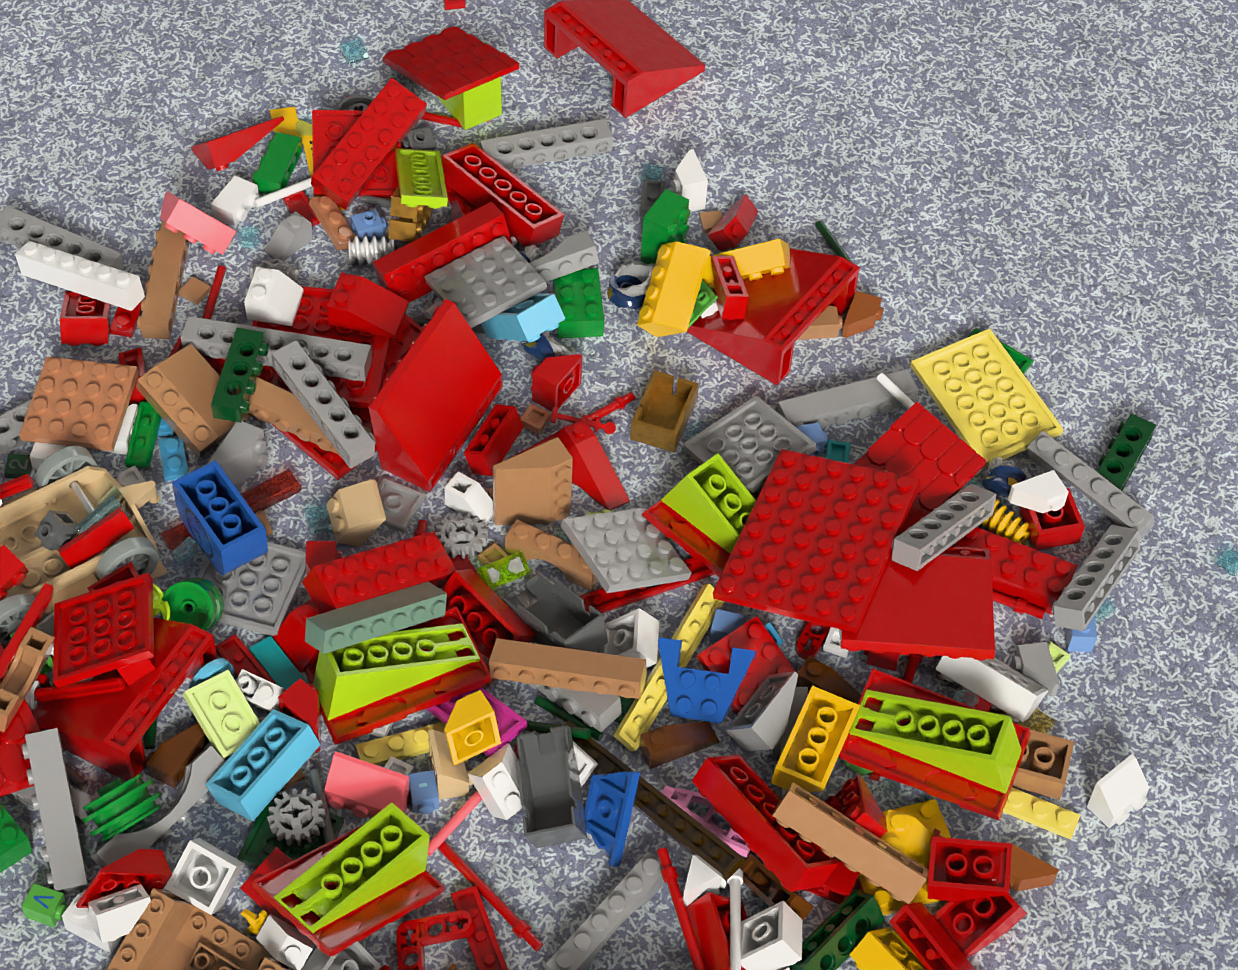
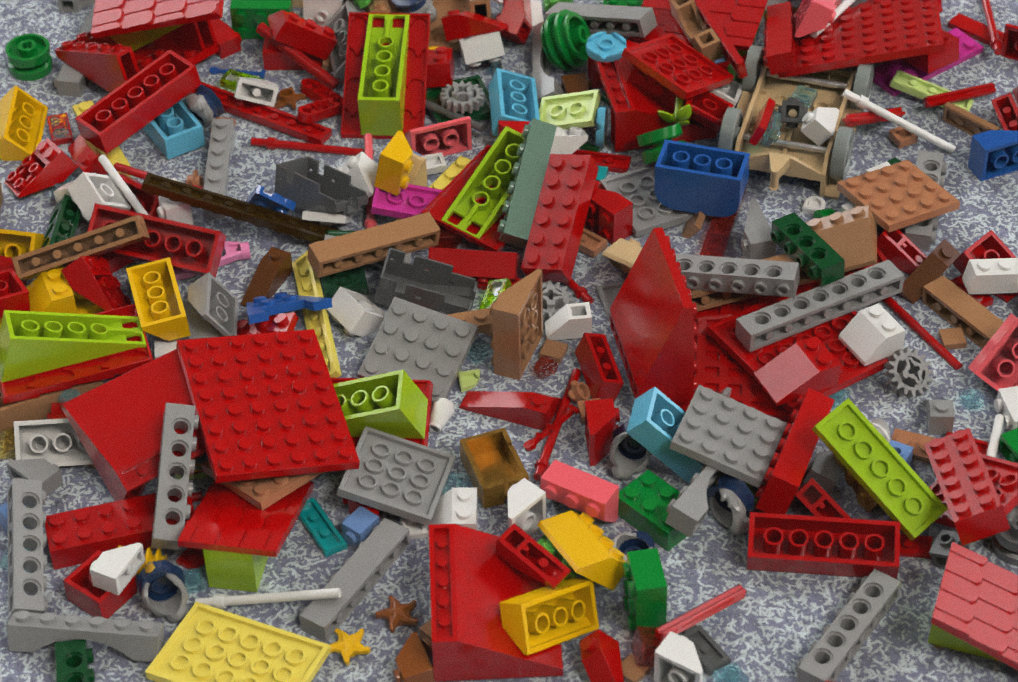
camera: 145 degrees right, 10 degrees down
none -> nougat plate [186,170,204,188]
none -> yellow animal [330,628,371,665]
none -> dark orange animal [375,596,418,633]
none -> white slope [428,487,478,542]
none -> white cone [429,398,455,433]
none -> red slope [441,9,508,41]
none -> white slope [507,478,546,537]
none -> coral slope [540,460,619,522]
none -> nougat plate [568,380,590,402]
none -> medium azure tile [586,32,627,62]
none -> clear red brick [631,626,662,667]
none -> axle [654,585,747,642]
none -> clear light blue plate [791,85,818,109]
none -> white slope [801,107,840,146]
none -> reddish brown slope [900,239,961,304]

